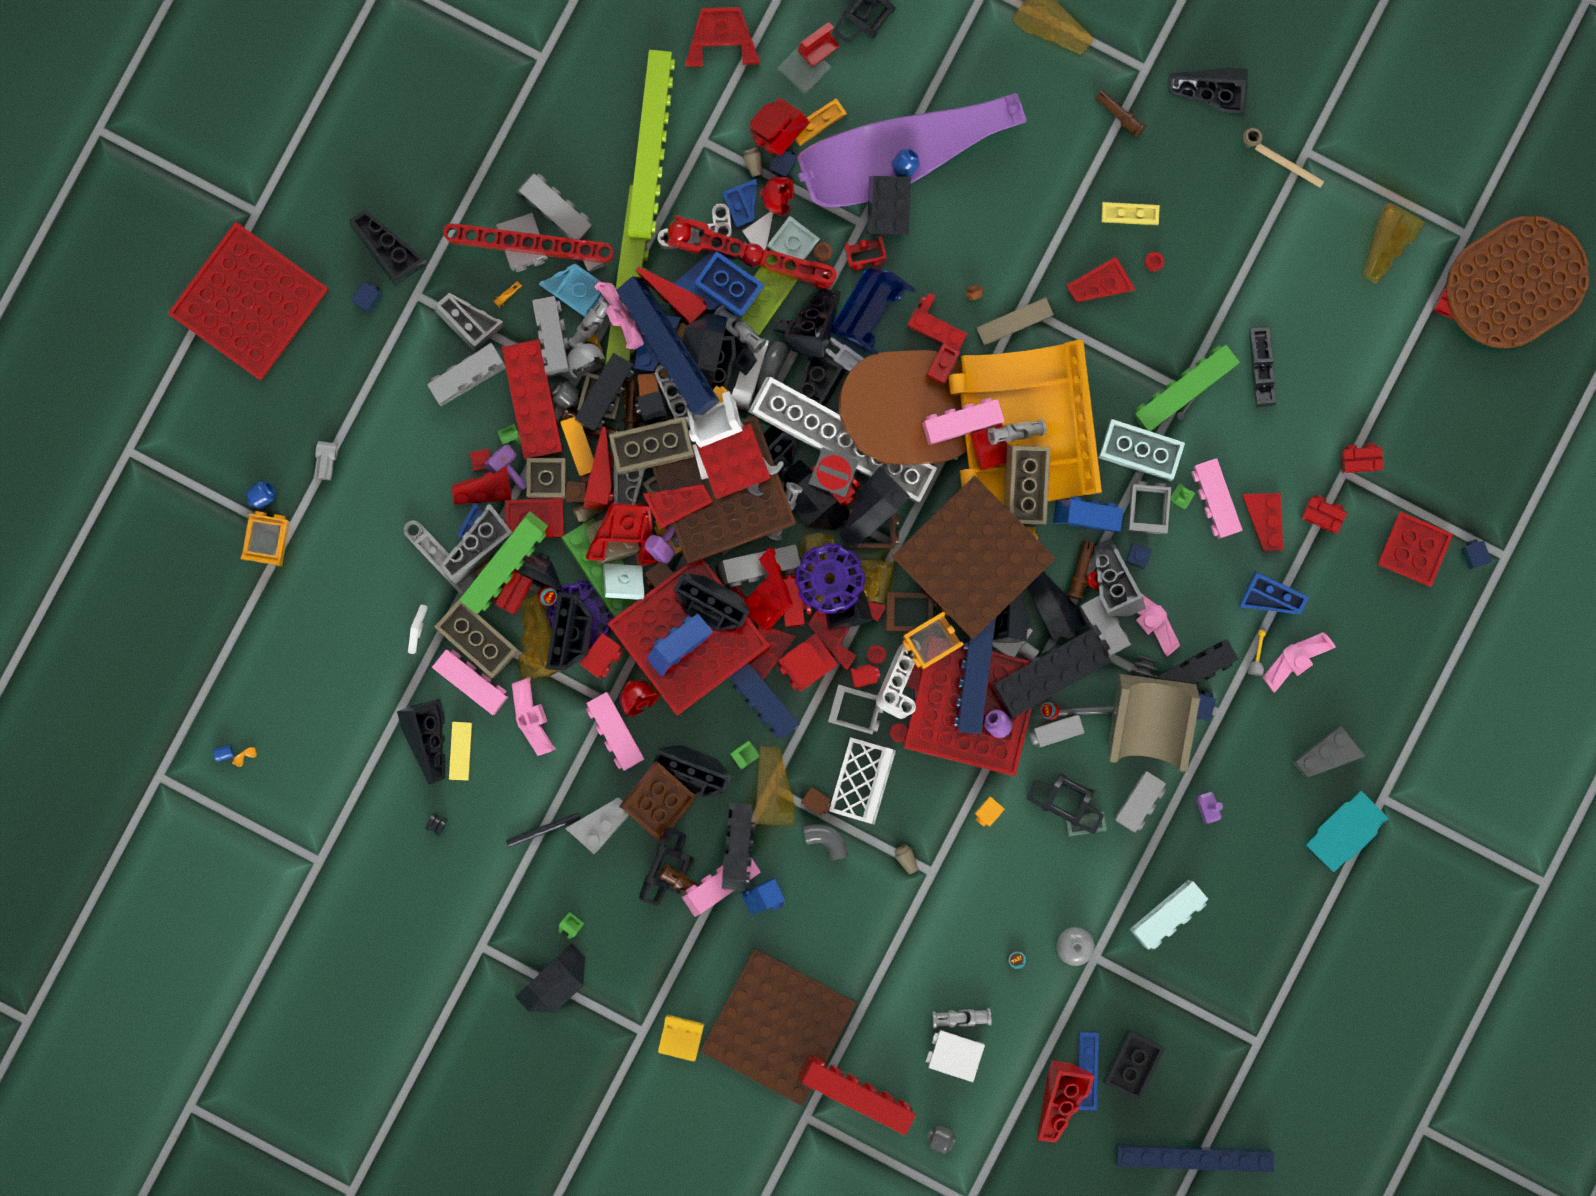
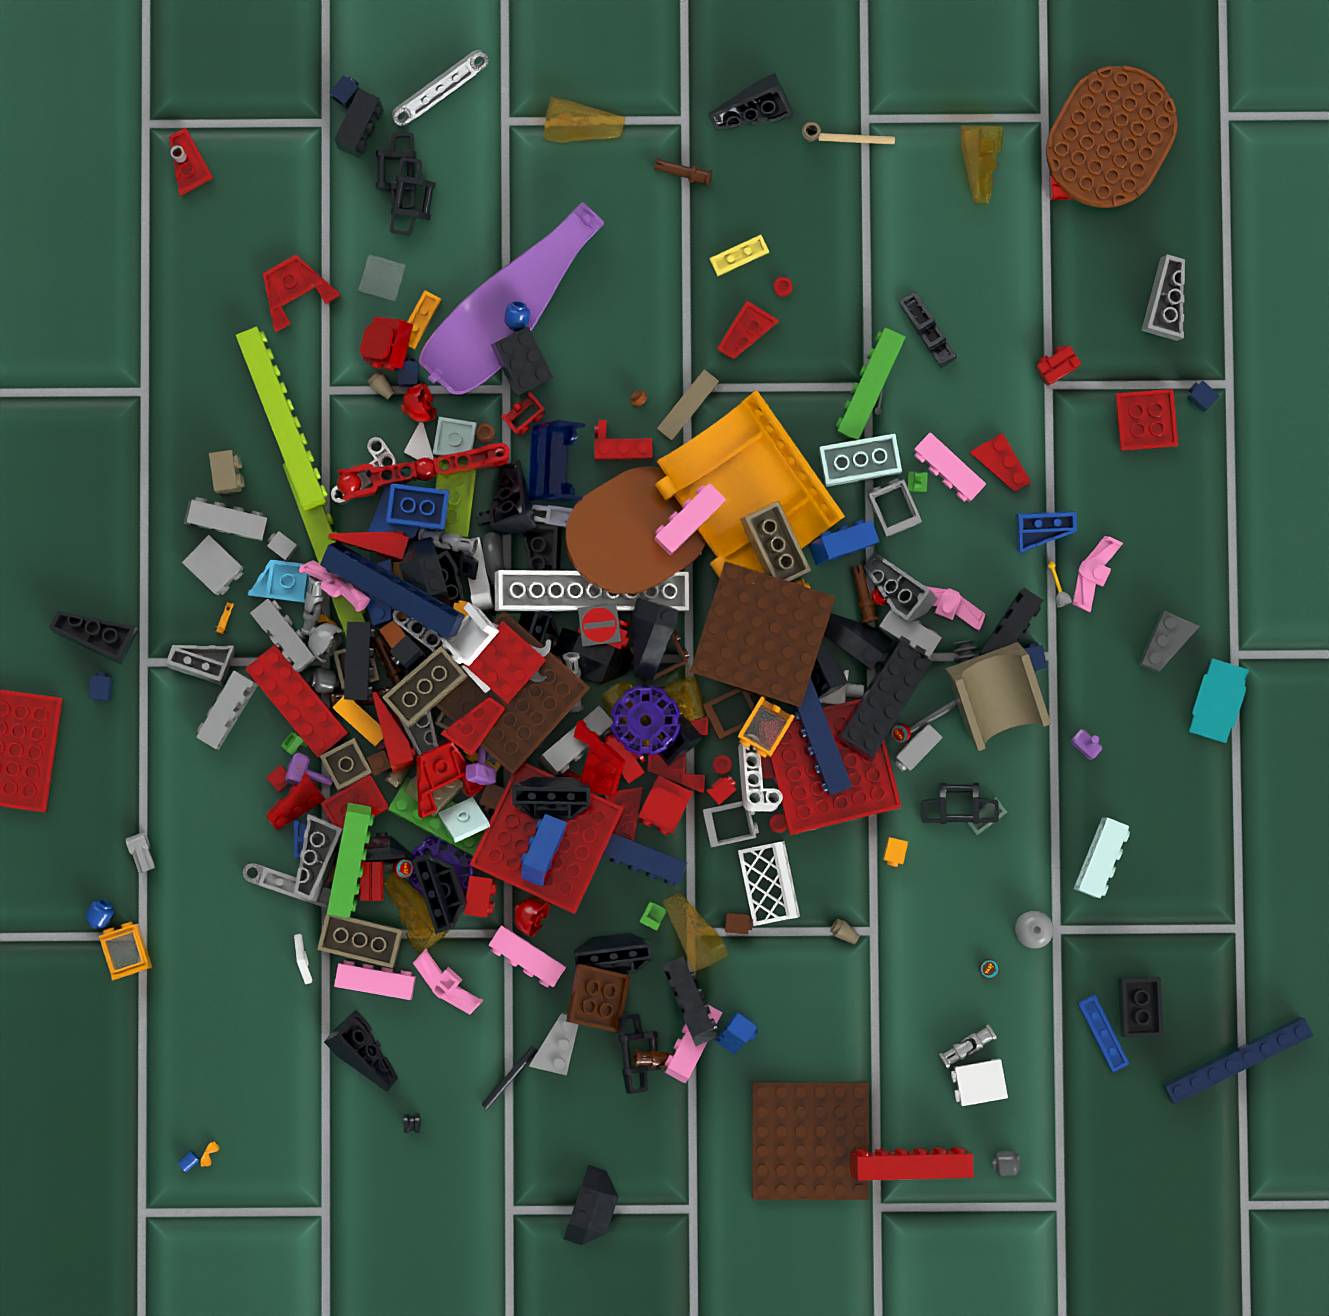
camera: 25 degrees left, 0 degrees up
red beam [443,223,614,263] -> none
light yellow tile [449,722,472,781] -> none
bright green tile [558,912,585,939] -> none
yellow bracket [658,1015,704,1061] -> none
blue wing [722,179,757,229] -> none
red panel [797,22,840,67] -> none
dark grey cylinder [803,824,848,860] -> none
red plate [926,343,960,386] -> none
red tile [970,424,1008,471] -> none
medium lavender head [984,709,1013,738] -> none
light grey piece [987,419,1047,444] -> none
red wedge [1037,1060,1095,1143] -> none
light grey brick [1113,771,1166,832] -> none
dark blue brick [1125,543,1152,569] -> none
red brick [1300,495,1347,534] -> none
none -> dark tan brick [209,450,245,495]
none -> light grey wedge [1141,254,1185,341]

